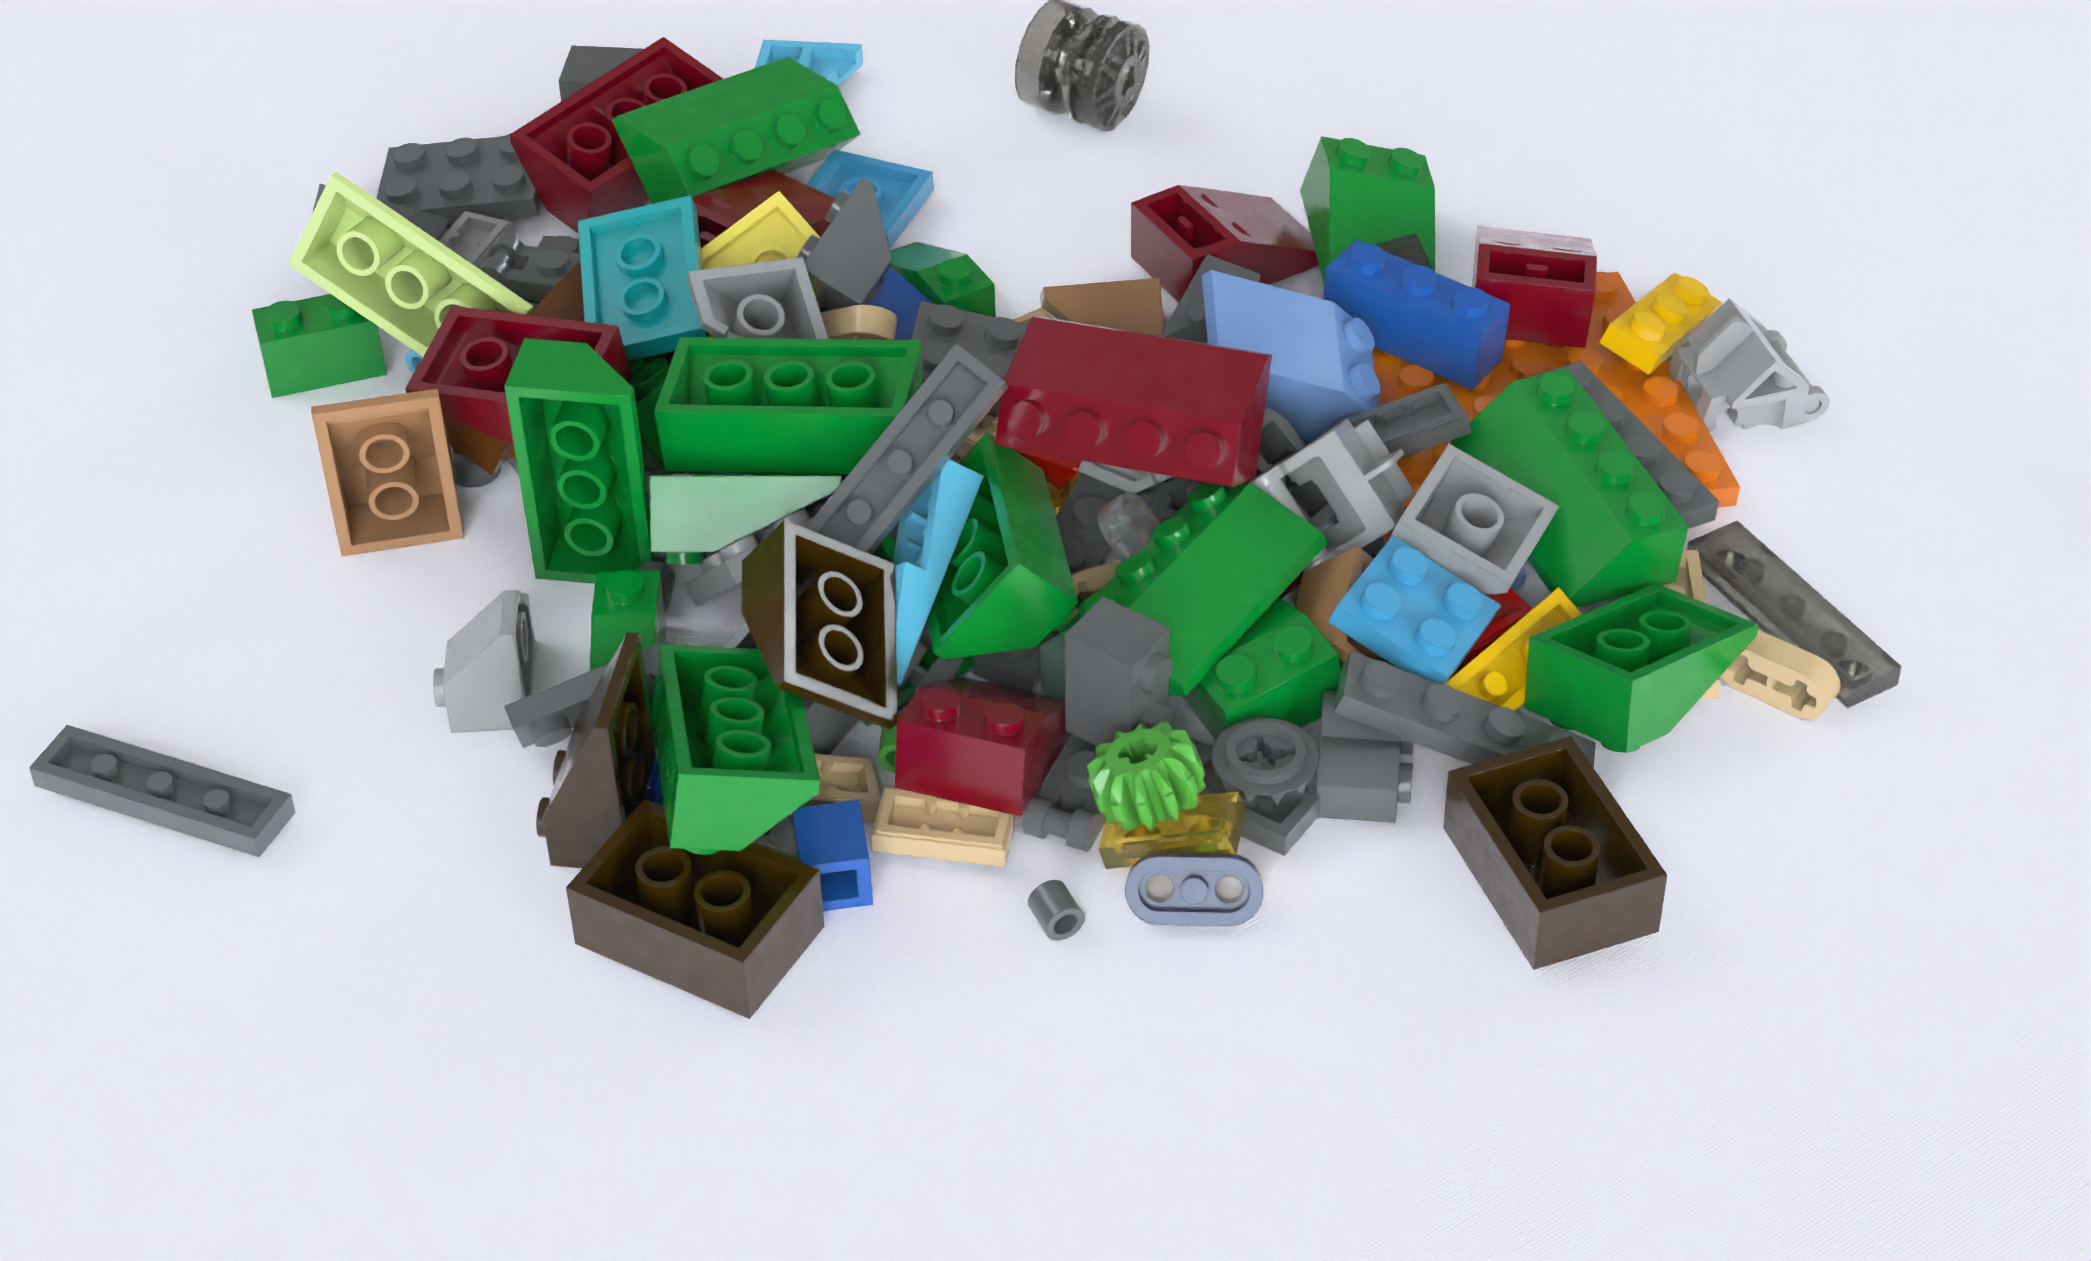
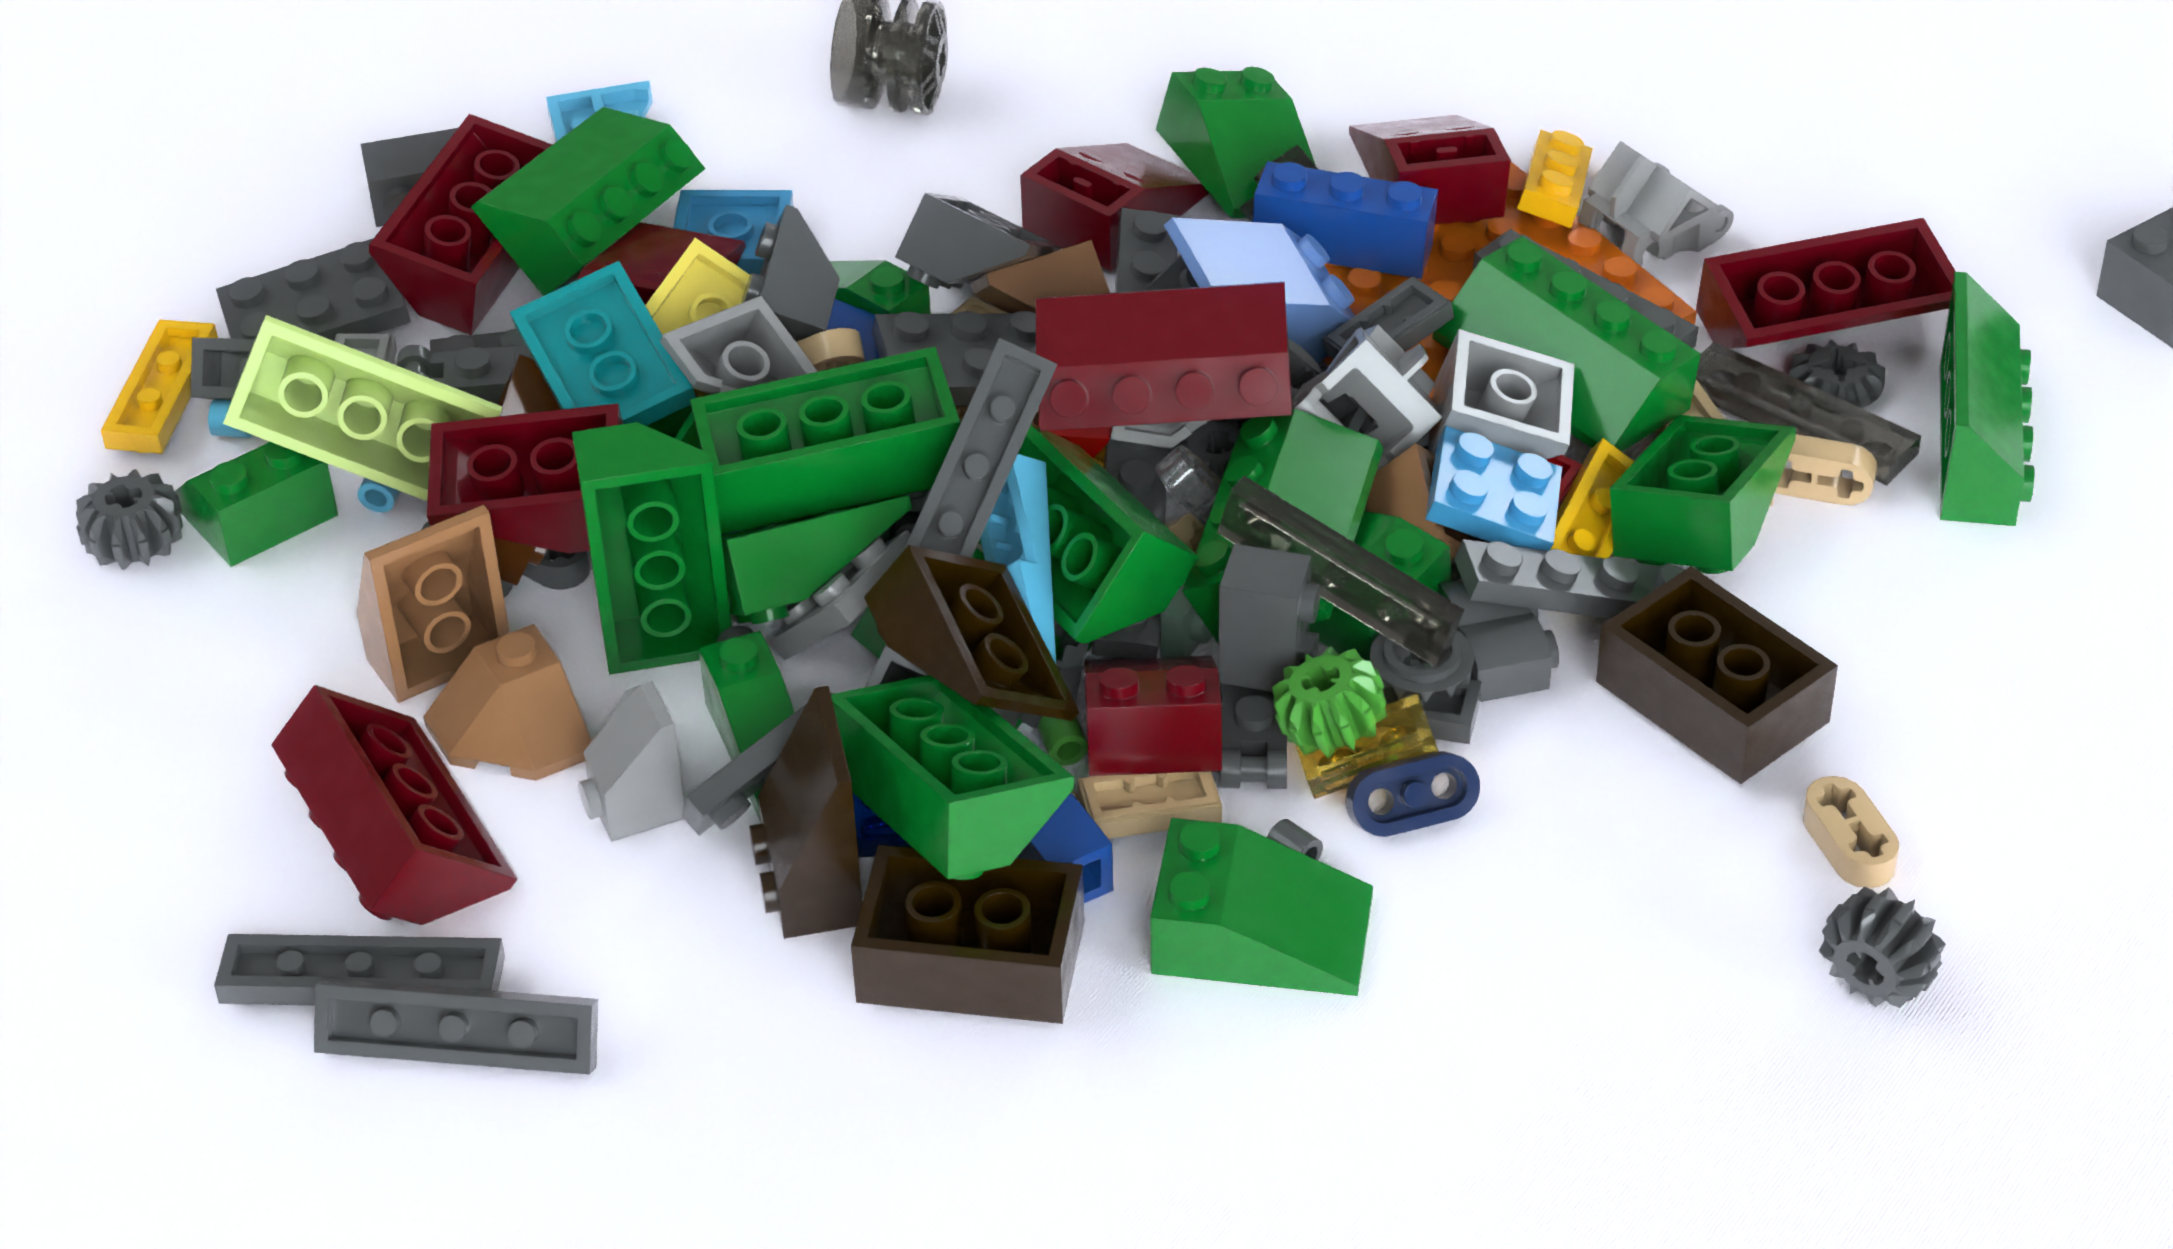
camera: 20 degrees left, 0 degrees up
none -> dark grey gear [76,469,183,570]
none -> yellow plate [101,319,218,454]
none -> dark red slope [271,684,518,925]
none -> dark grey plate [314,977,599,1075]
none -> medium nougat slope [423,624,591,781]
none -> dark grey slope [895,193,1062,289]
none -> green slope [1150,818,1373,996]
none -> clear smoke plate [1217,476,1464,667]
none -> dark red slope [1696,217,1955,349]
none -> dark grey gear [1788,339,1886,411]
none -> tan beam [1803,776,1899,888]
none -> dark grey gear [1819,886,1946,1008]
none -> green slope [1939,271,2035,526]

